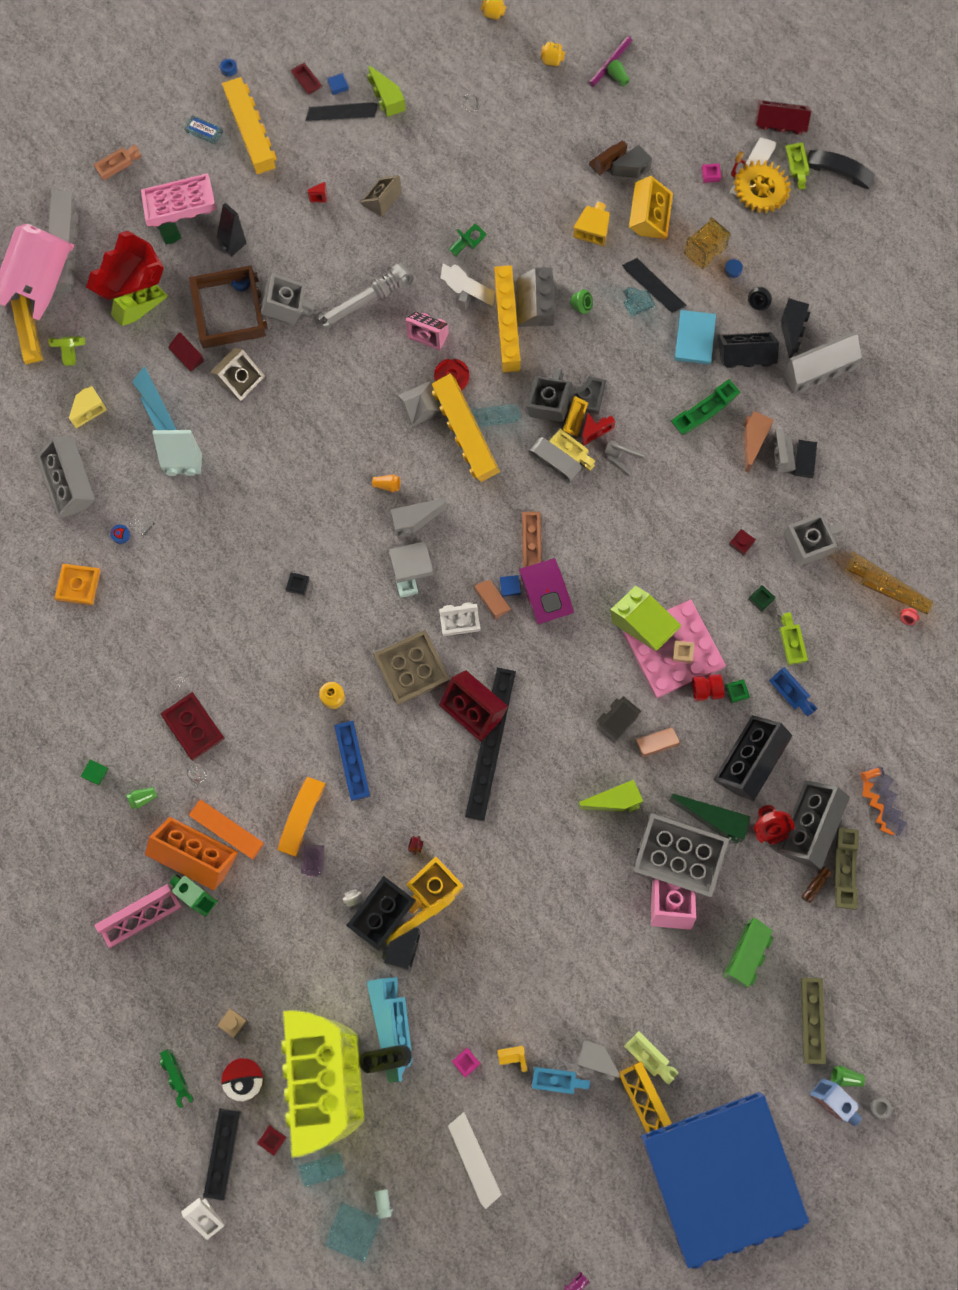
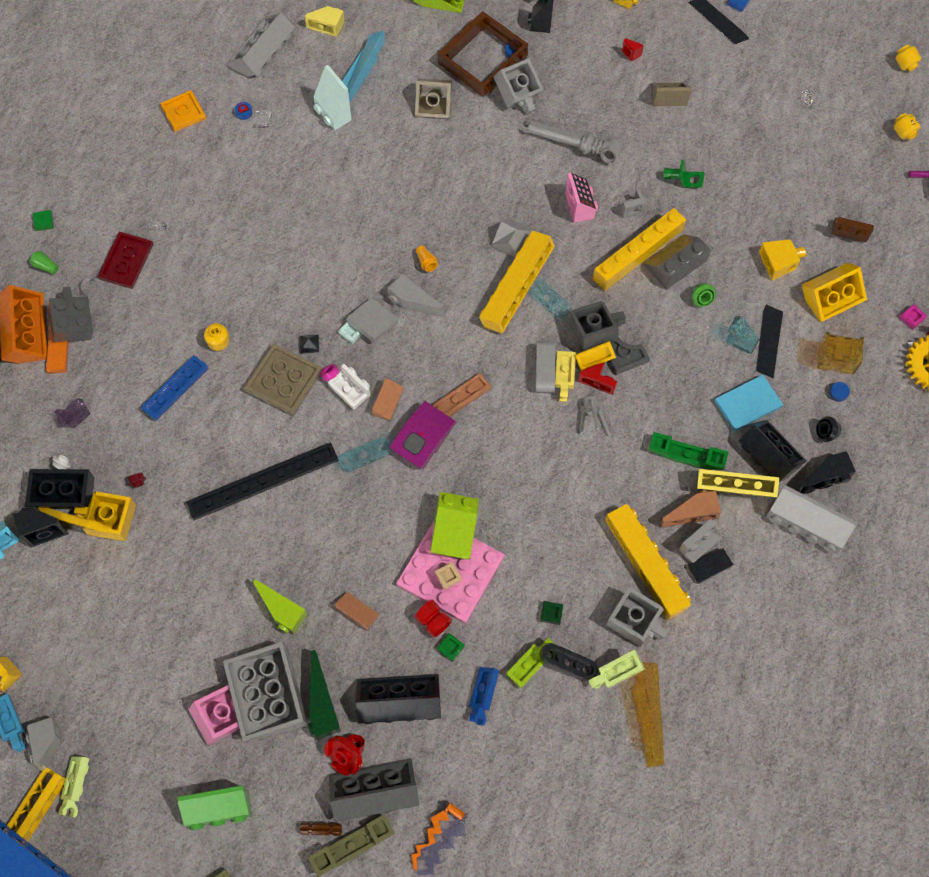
camera: 50 degrees right, 5 degrees down
dark red slope [168,332,204,372] -> none
light orange slope [277,776,326,857] -> none
black tile [286,572,310,596] -> none
lime slope [367,66,406,117] -> none
red tile [434,359,470,390] -> none
dark red slope [439,670,508,742] -> none
white sticker [440,263,495,306] -> none
blue tile [500,575,521,597] -> none
clear smoke brick [597,696,641,744] -> none
dark grey slope [611,145,652,178] -> none
dark red plate [729,529,756,556] -> none
coral plate [900,608,920,625] -> none
none -> dark grey hinge [48,287,93,342]
none -> black slope [300,334,319,353]
none -> dark pink tile [320,364,340,381]
none -> clear light blue beam [339,438,392,473]
none -> black plate [539,643,598,681]
none -> yellowish green plate [589,650,645,689]
none -> yellow brick [605,504,691,621]
none -> light yellow brick [697,469,779,498]

